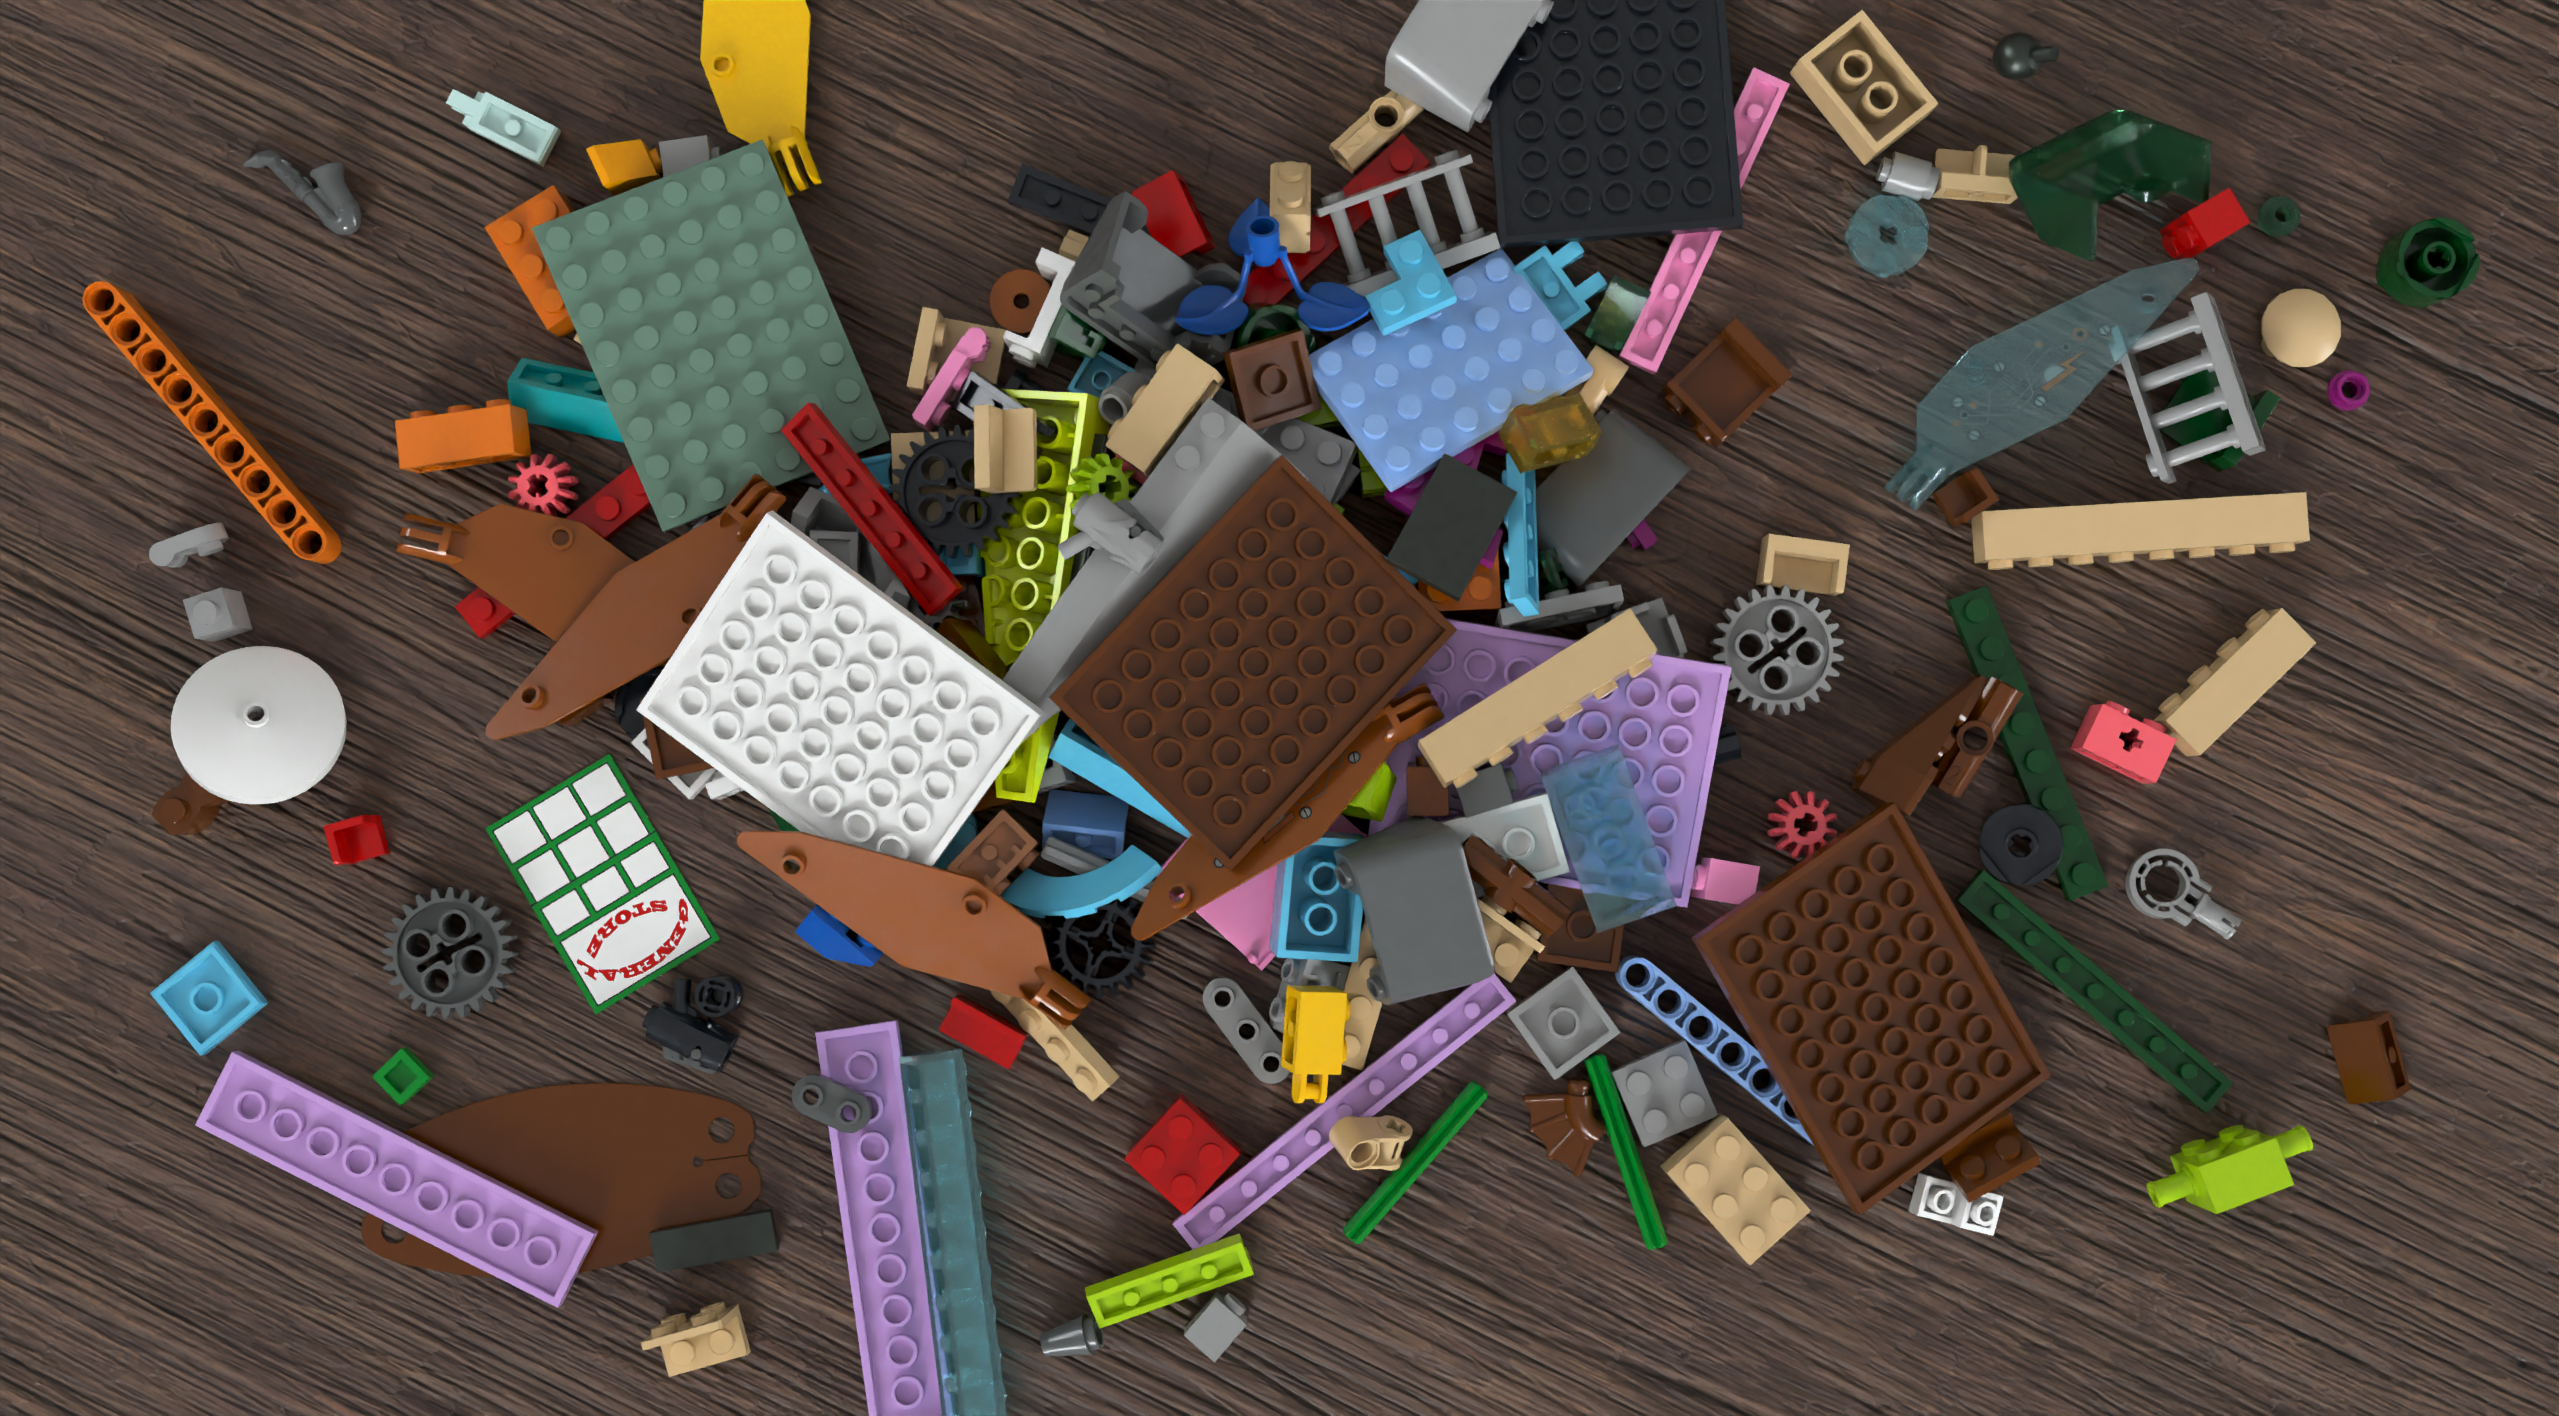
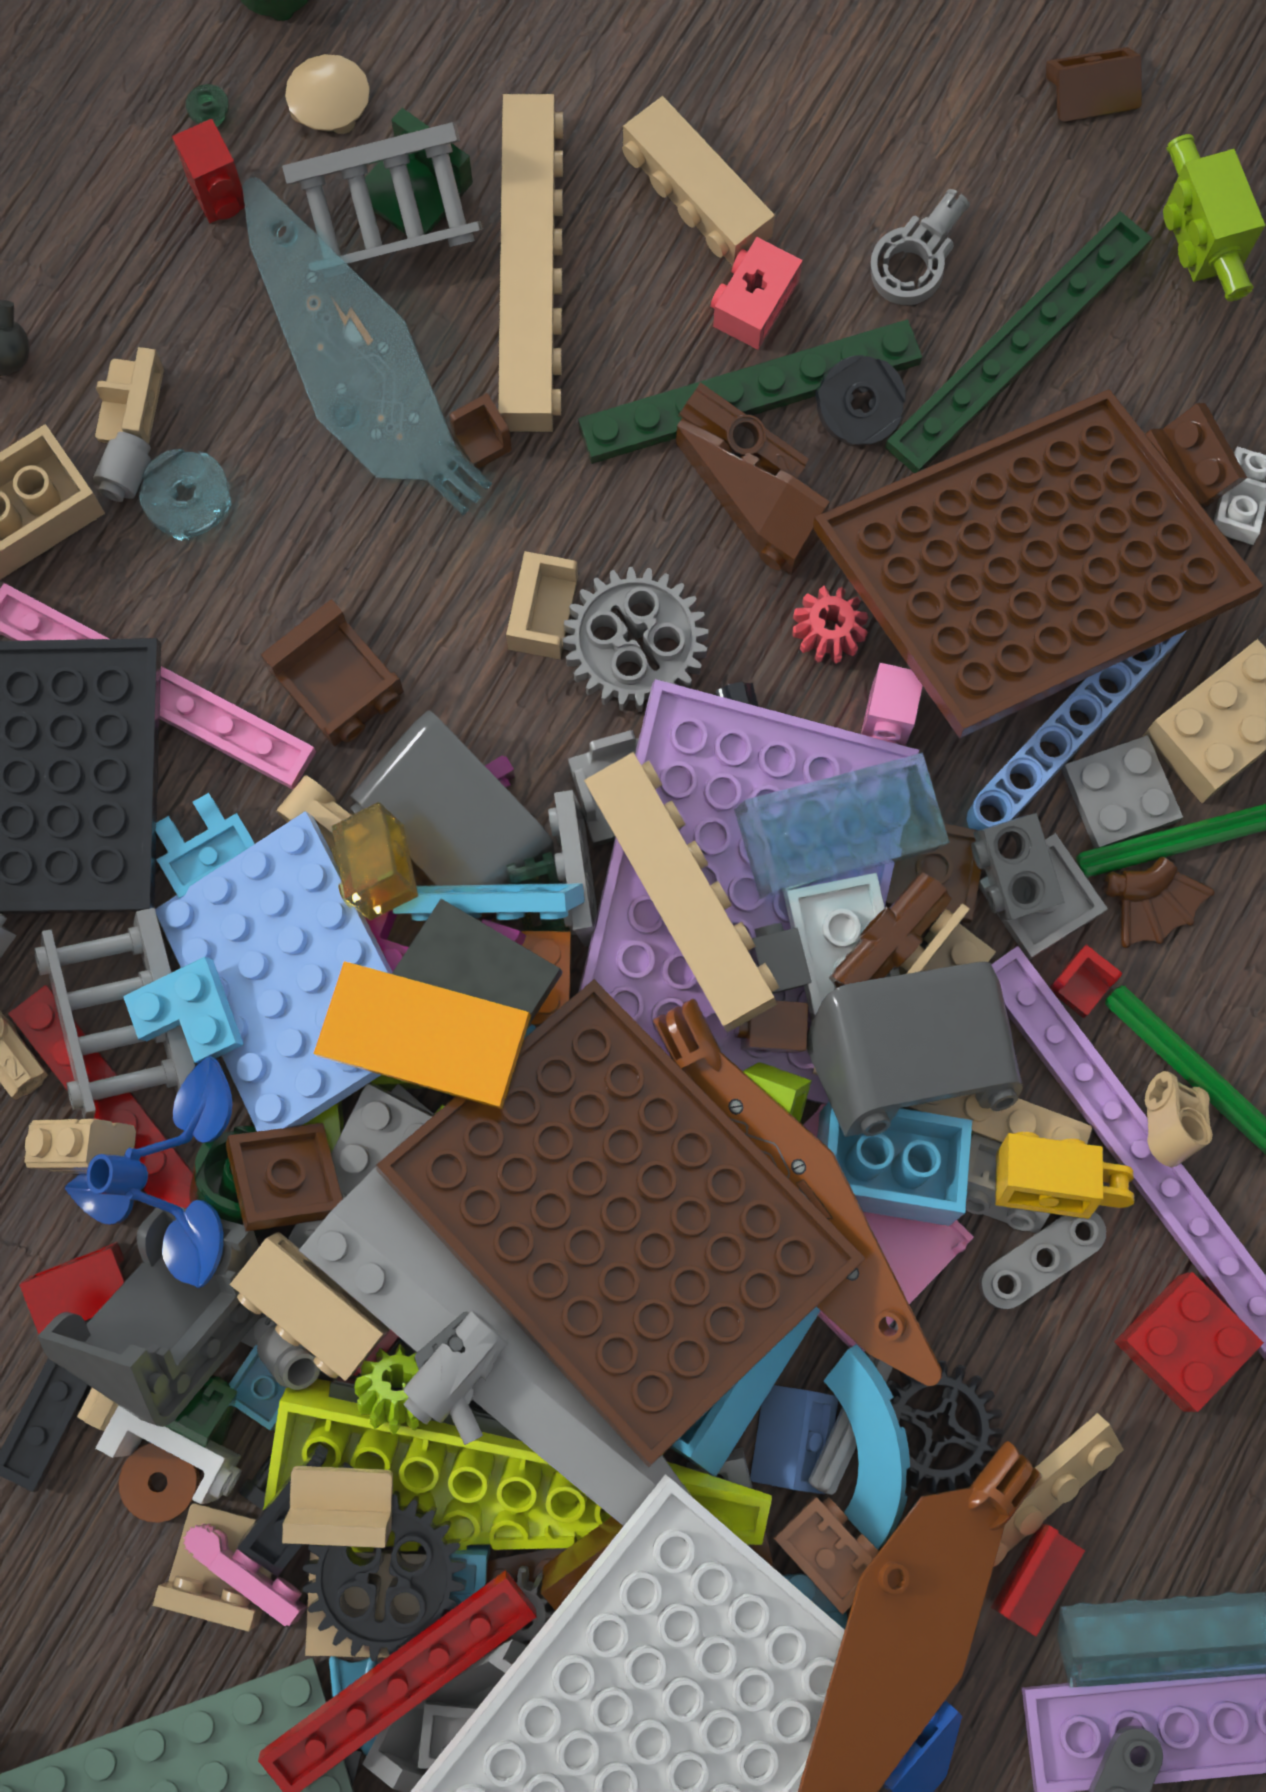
camera: 90 degrees left, 10 degrees down
clear green slope [1584,275,1651,352] -> none
clear green windscreen [2009,110,2212,261] -> none
magenta plate [2327,370,2370,411] -> none
none -> light orange tile [313,961,531,1109]
none -> dark grey brick [971,813,1065,920]
none -> red panel [1049,944,1123,1018]

